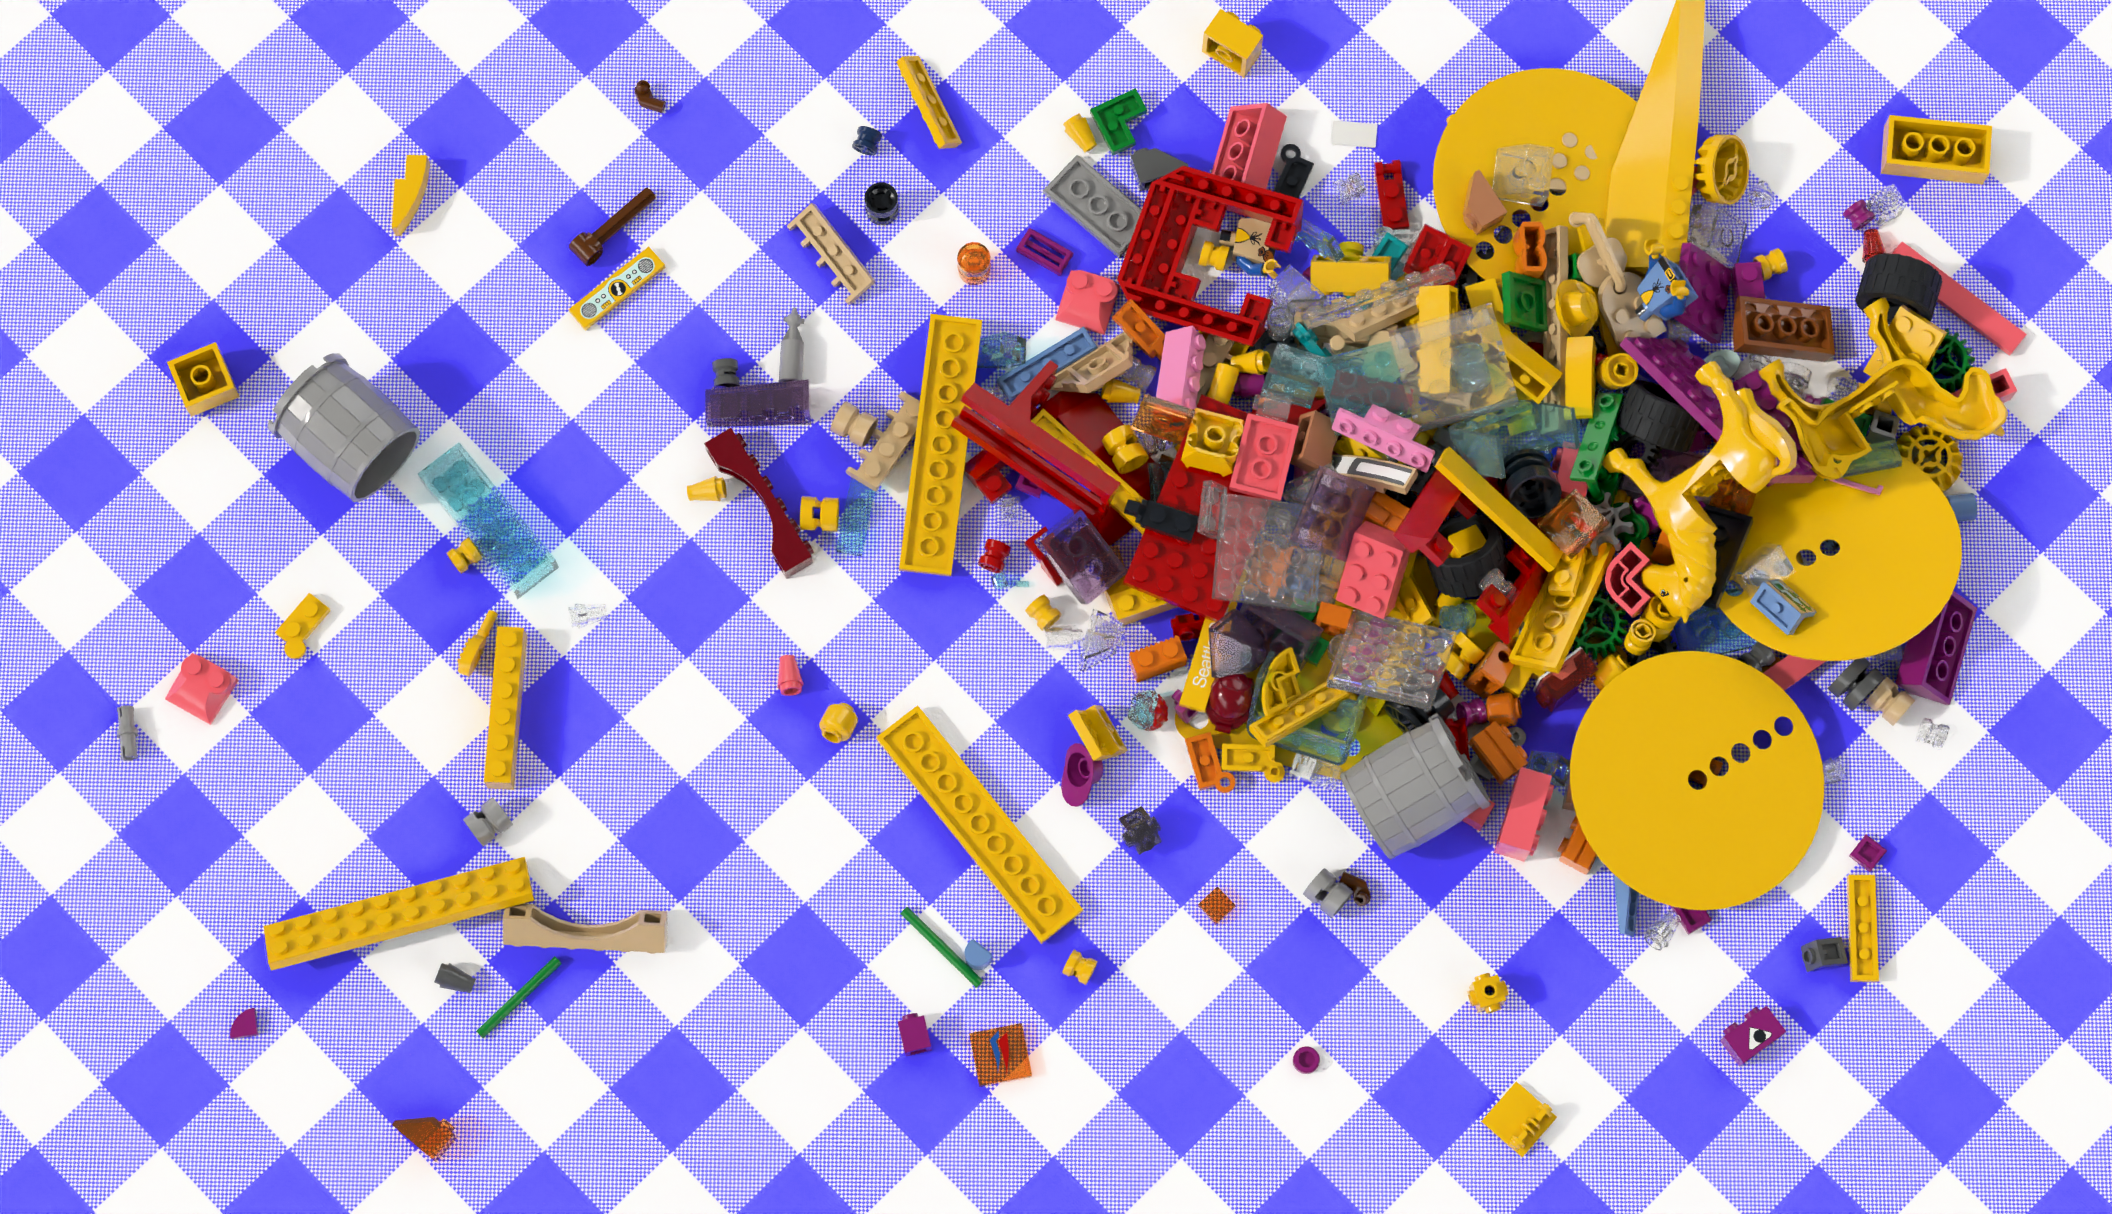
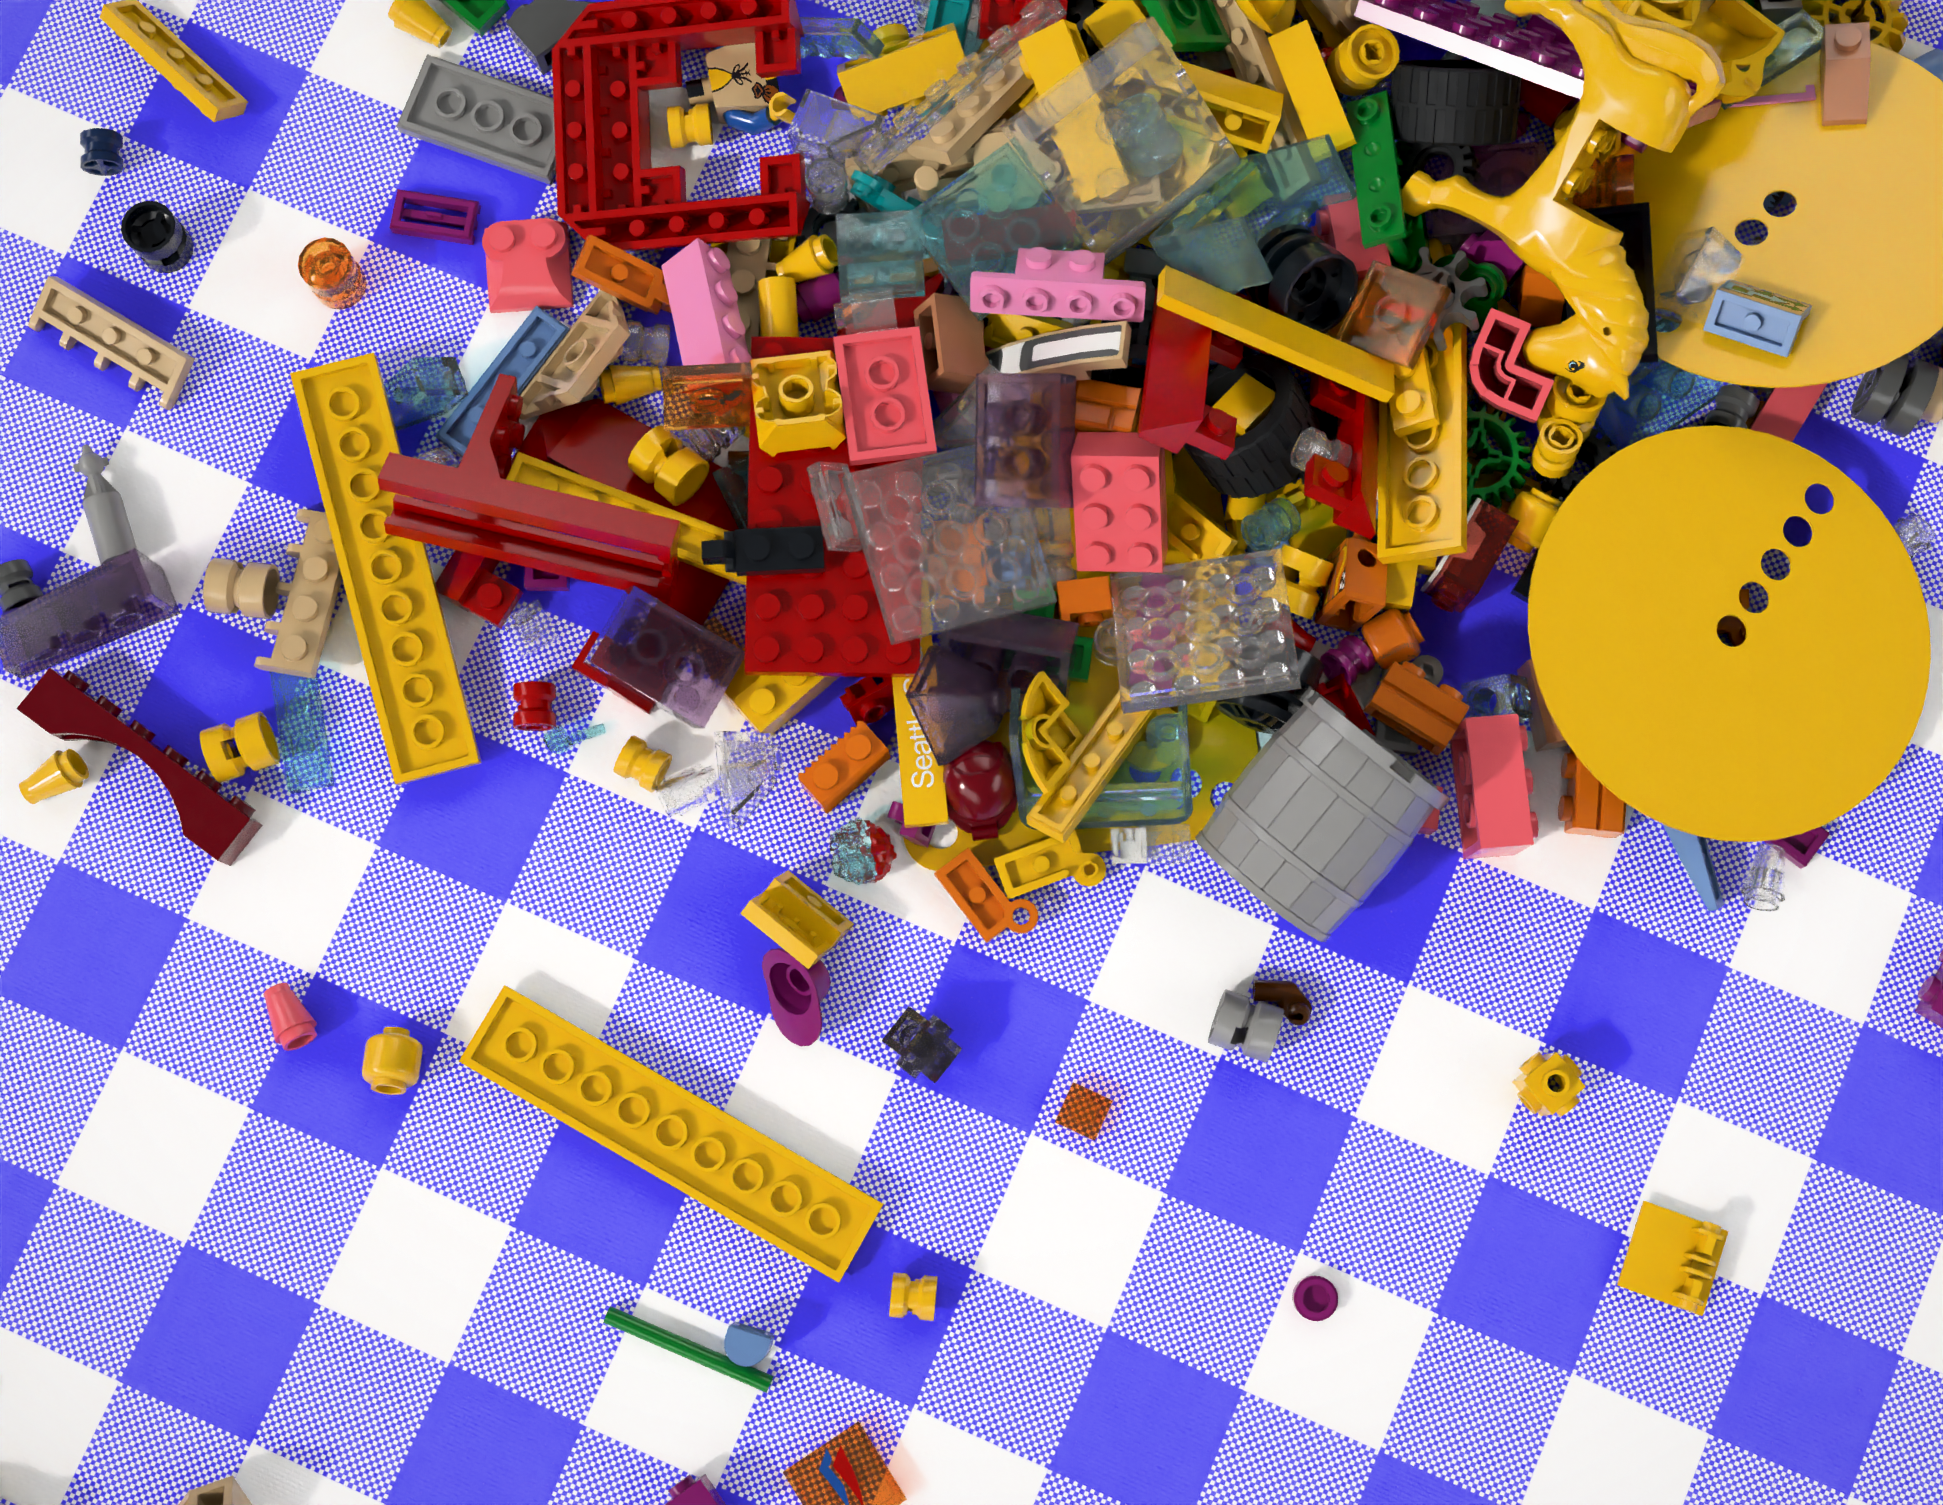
camera: 20 degrees left, 5 degrees up
none -> nougat slope [1820,22,1871,126]

